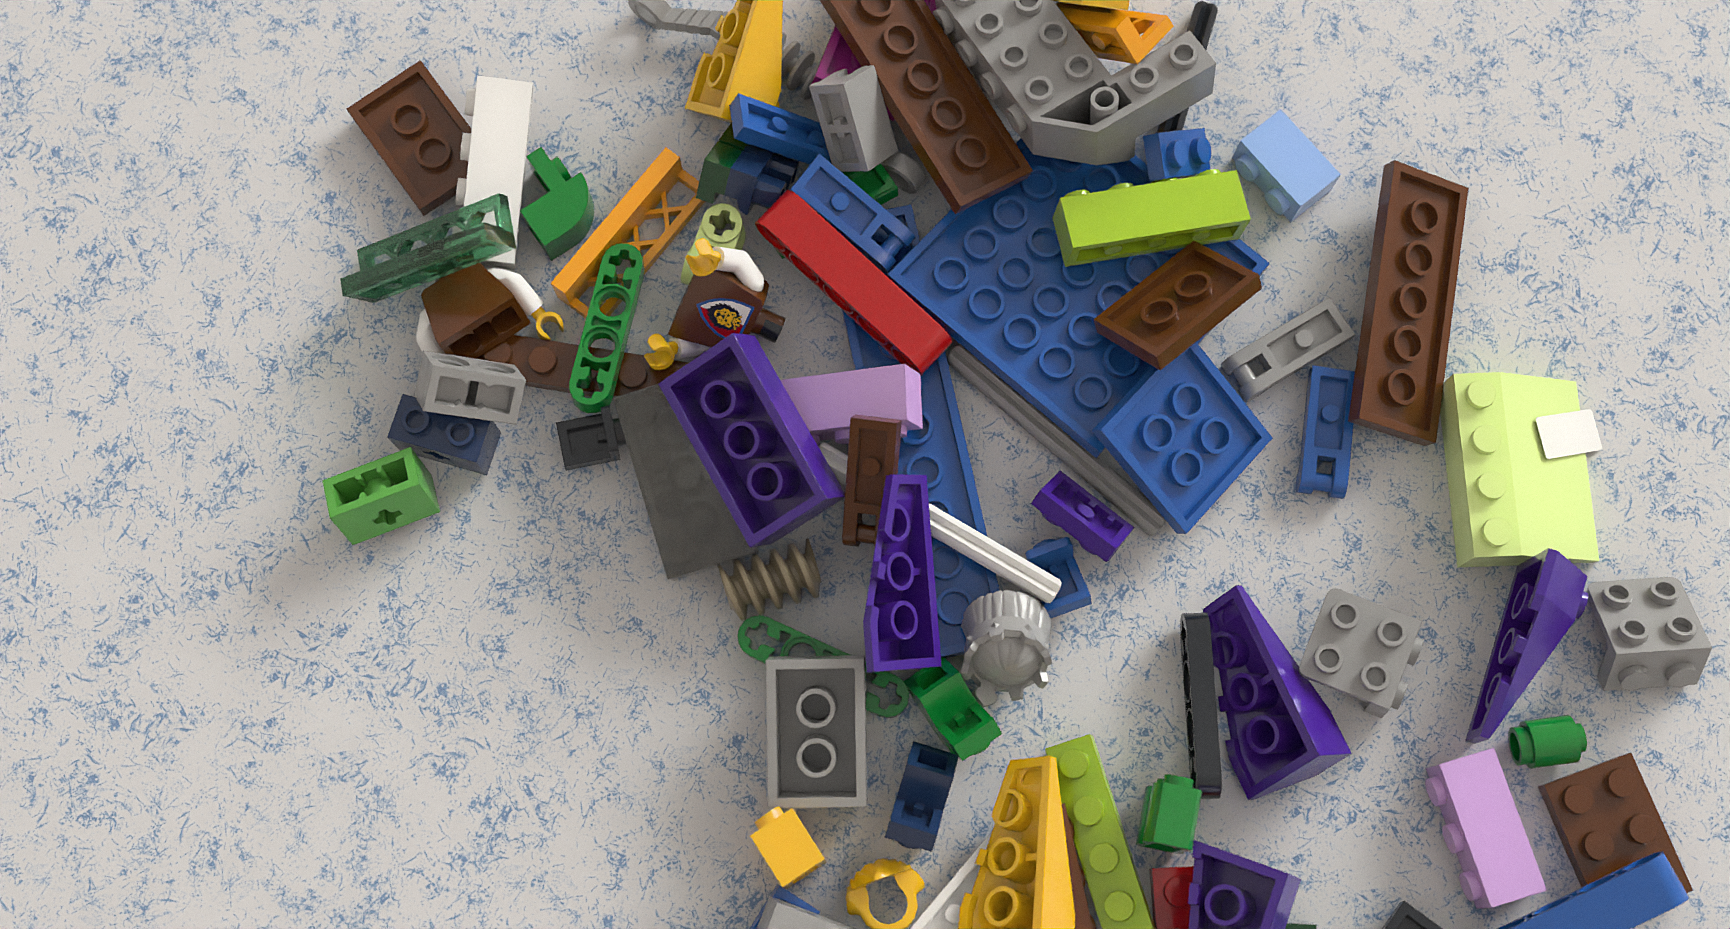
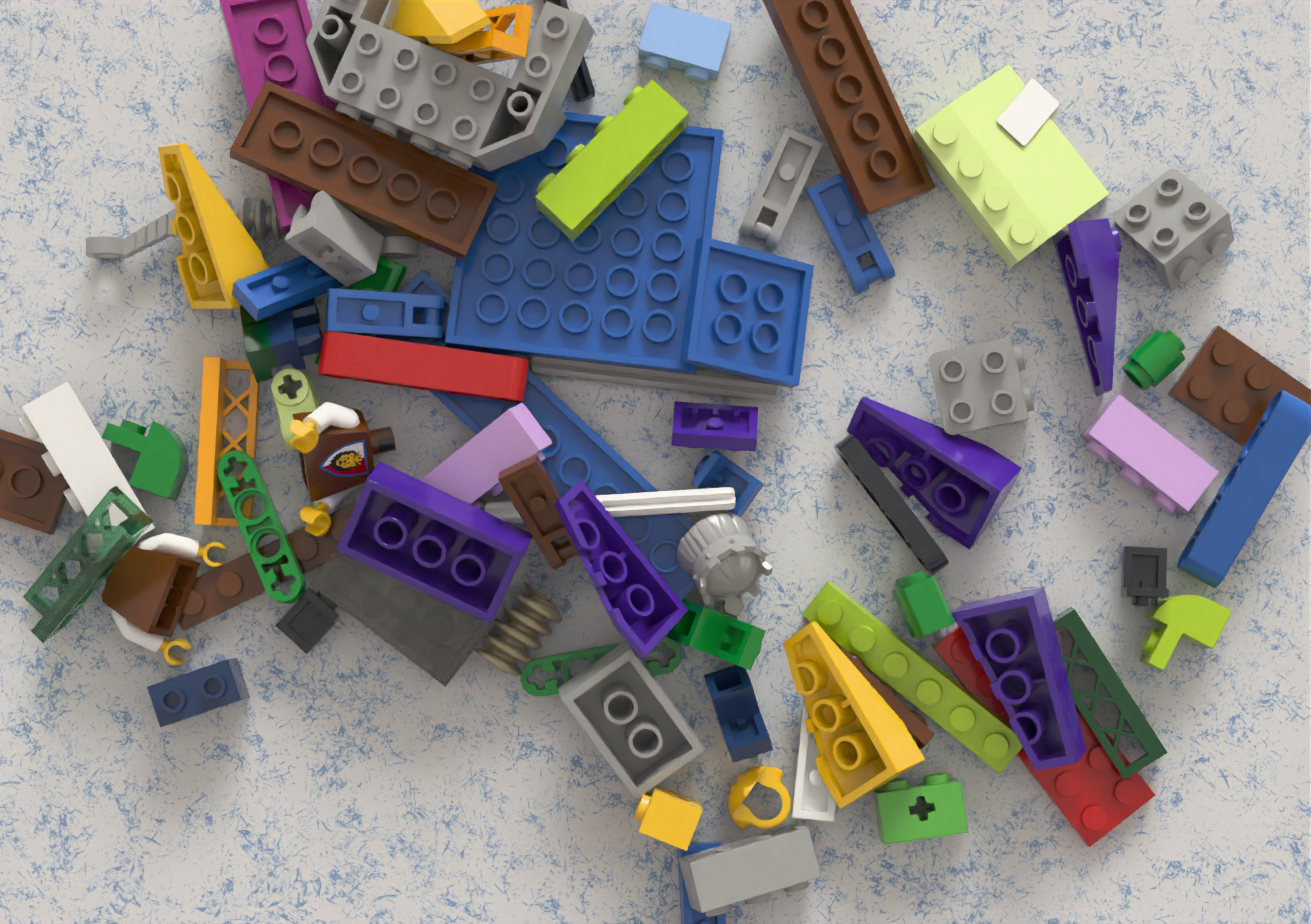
camera: 35 degrees left, 10 degrees up
bright green brick [322,447,440,545] -> none
light grey brick [414,350,526,425] -> none
reddish brown plate [1093,240,1262,371] -> none
blue plate [1143,128,1211,182] -> none

